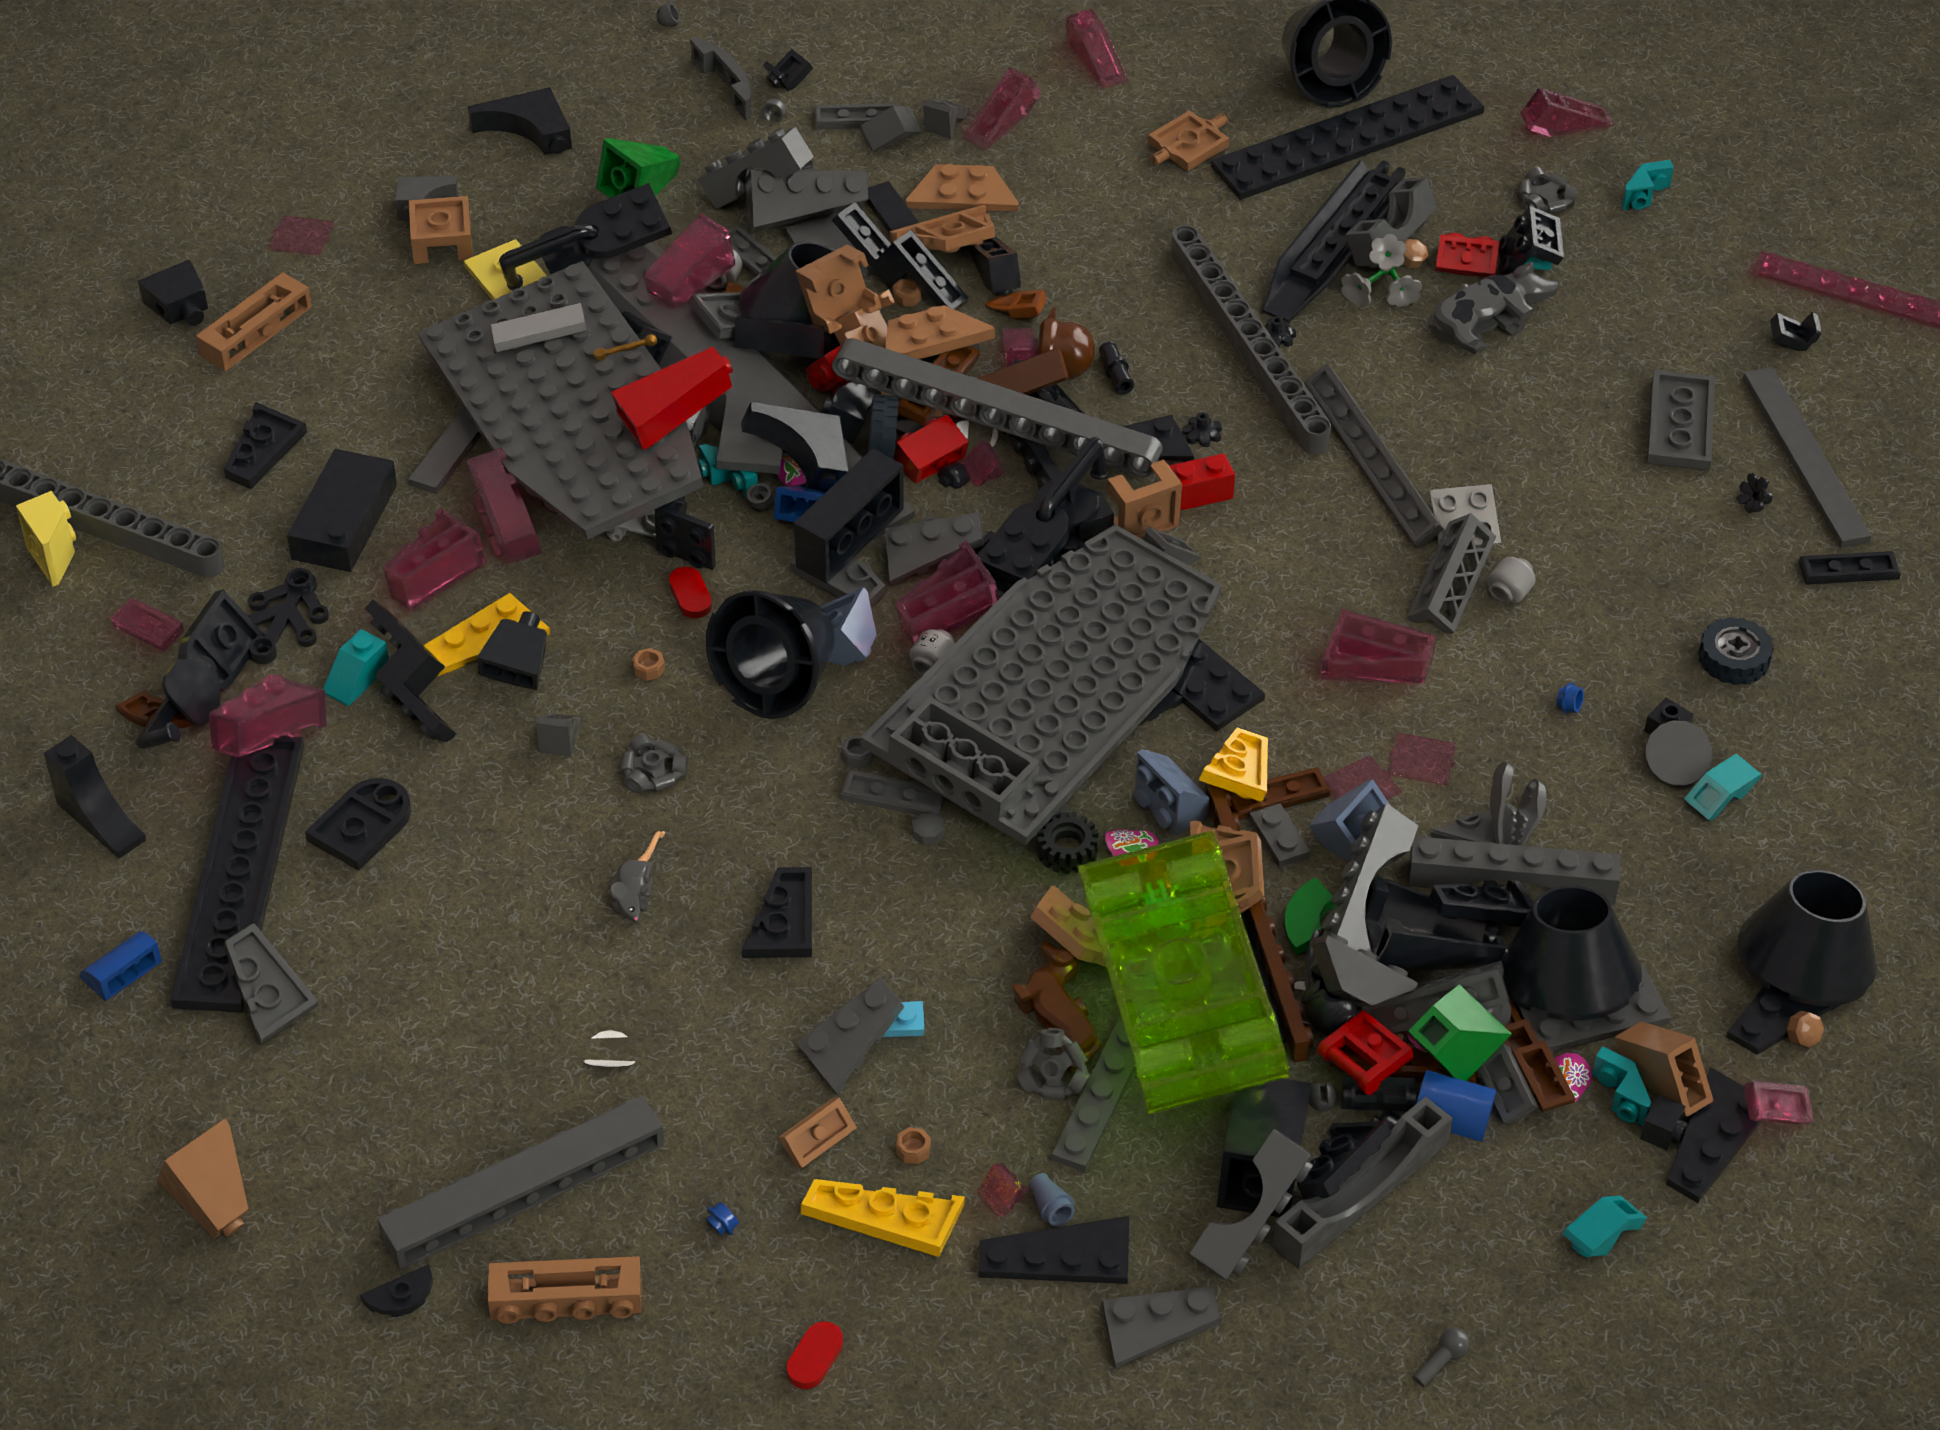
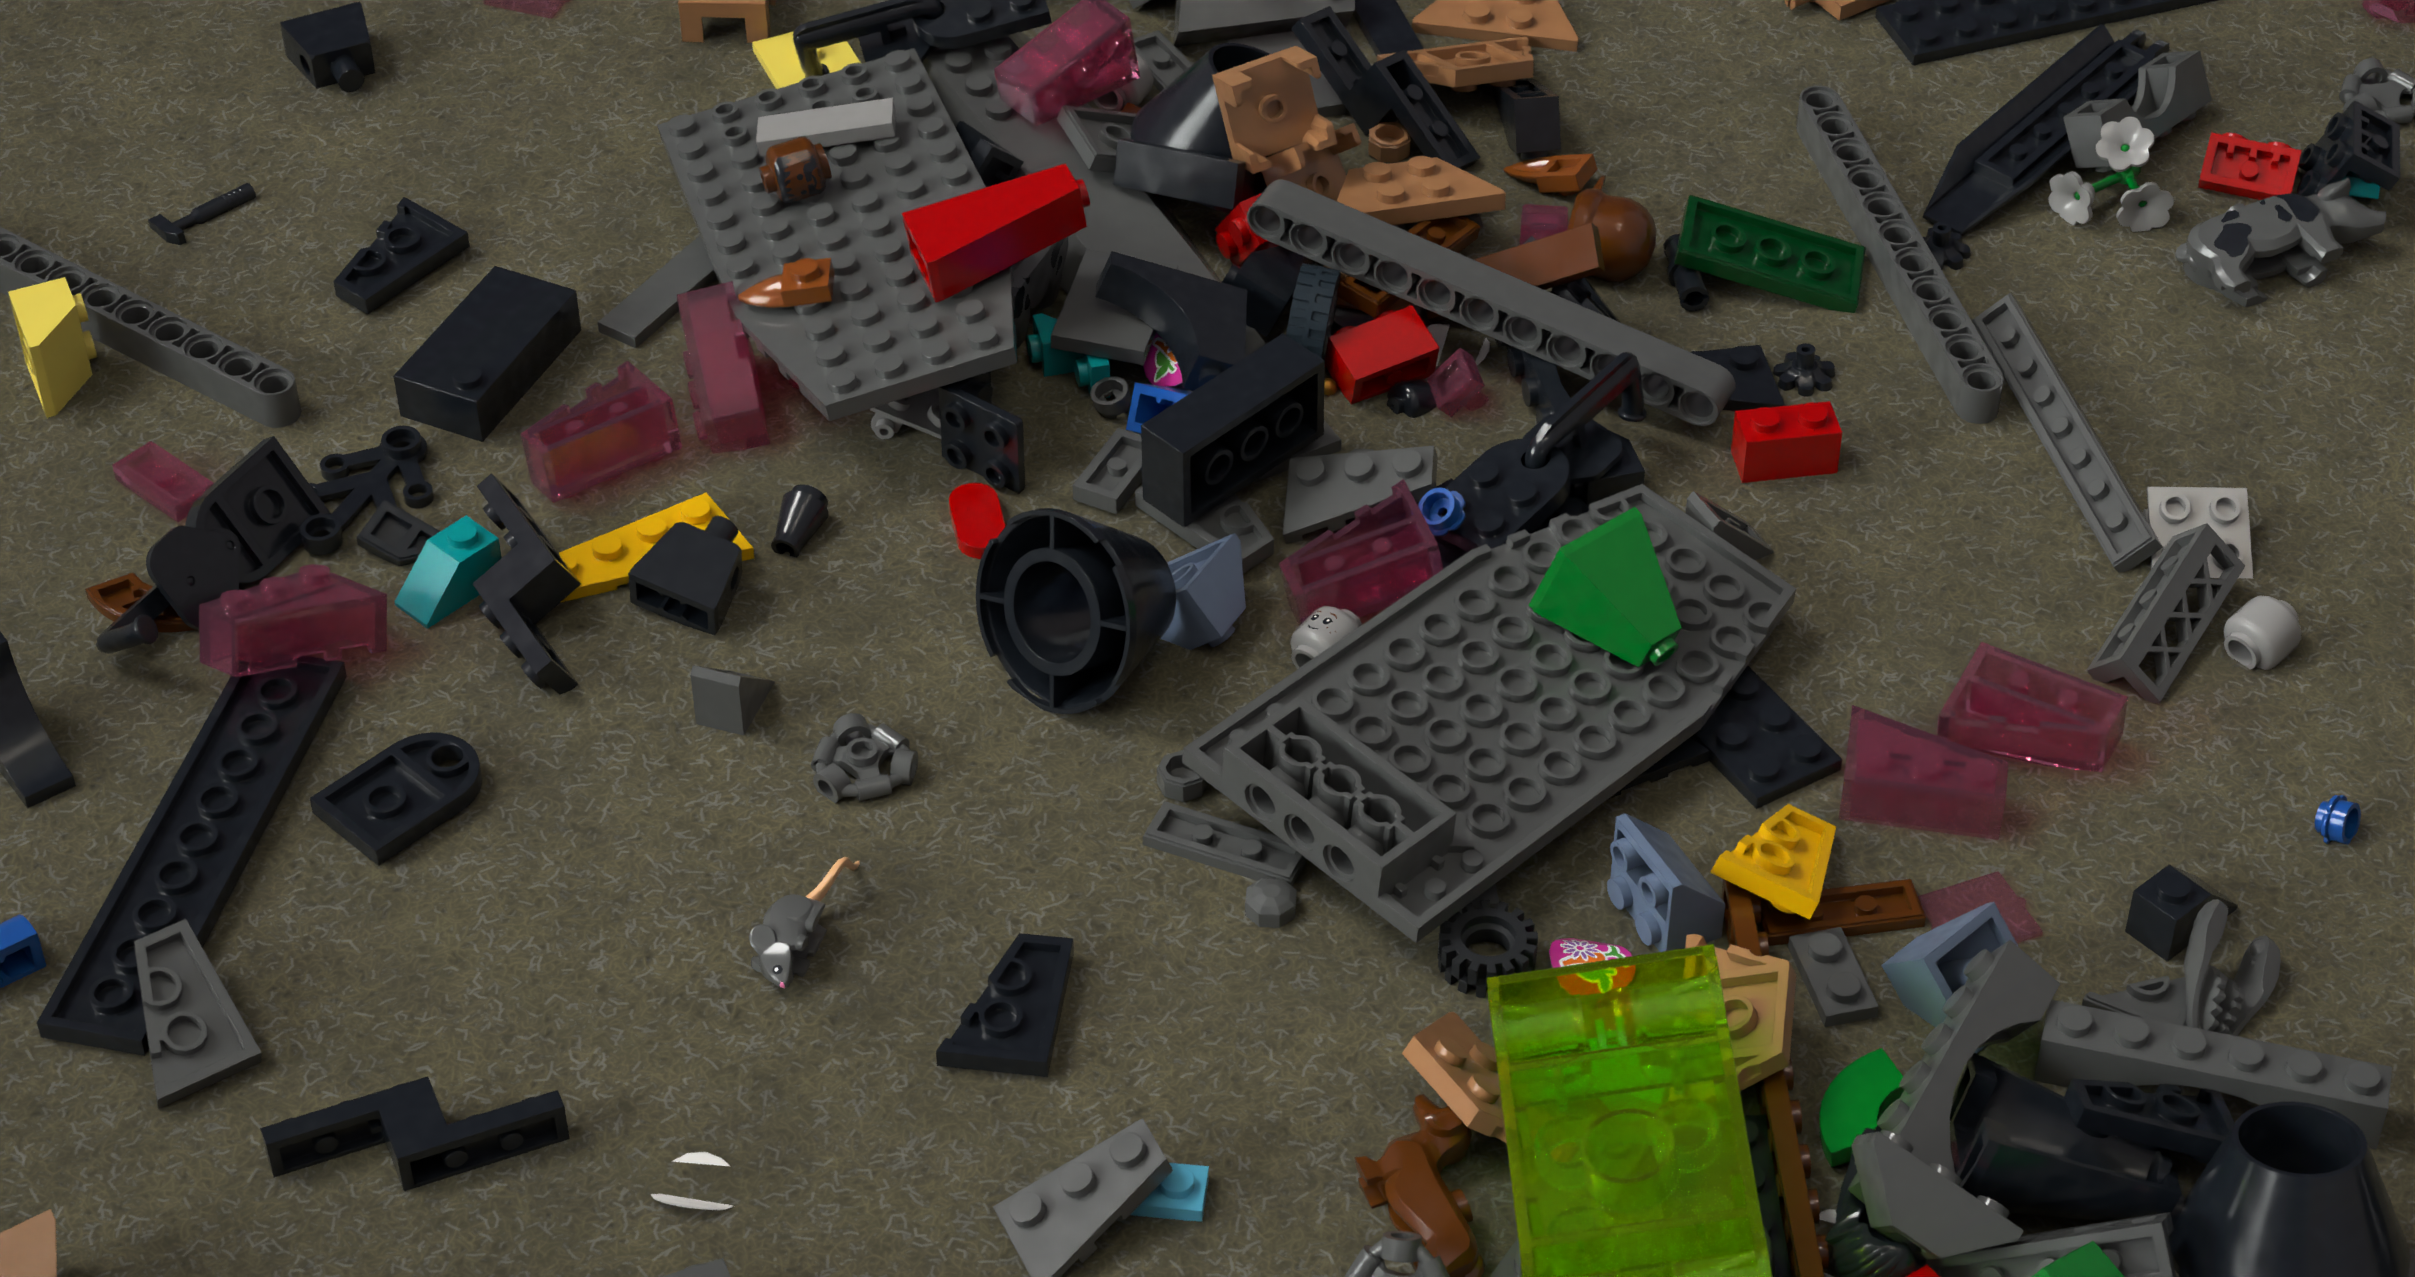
camera: 10 degrees right, 5 degrees down
medium nougat brick [196,272,312,372] -> none
pearl gold hinge [593,334,657,361] -> none
medium nougat tile [632,648,665,681] -> none
medium nougat panel [1107,460,1182,539] -> none
clear pink piece [1389,733,1456,785] -> none
medium nougat tile [1403,239,1428,268] -> none
none -> black piece [148,183,256,245]
none -> black bracket [260,1076,570,1191]
none -> black tile [357,500,440,566]
none -> dark orange plate [738,258,835,308]
none -> reddish brown head [759,136,832,204]
none -> black cone [771,484,829,558]
none -> dark grey plate [1073,428,1142,514]
none -> blue plate [1418,488,1466,536]
none -> green slope [1529,507,1682,667]
none -> dark green tile [1674,195,1866,313]
none -> clear pink wedge [1838,705,2009,840]
none -> black slope [2125,865,2238,962]

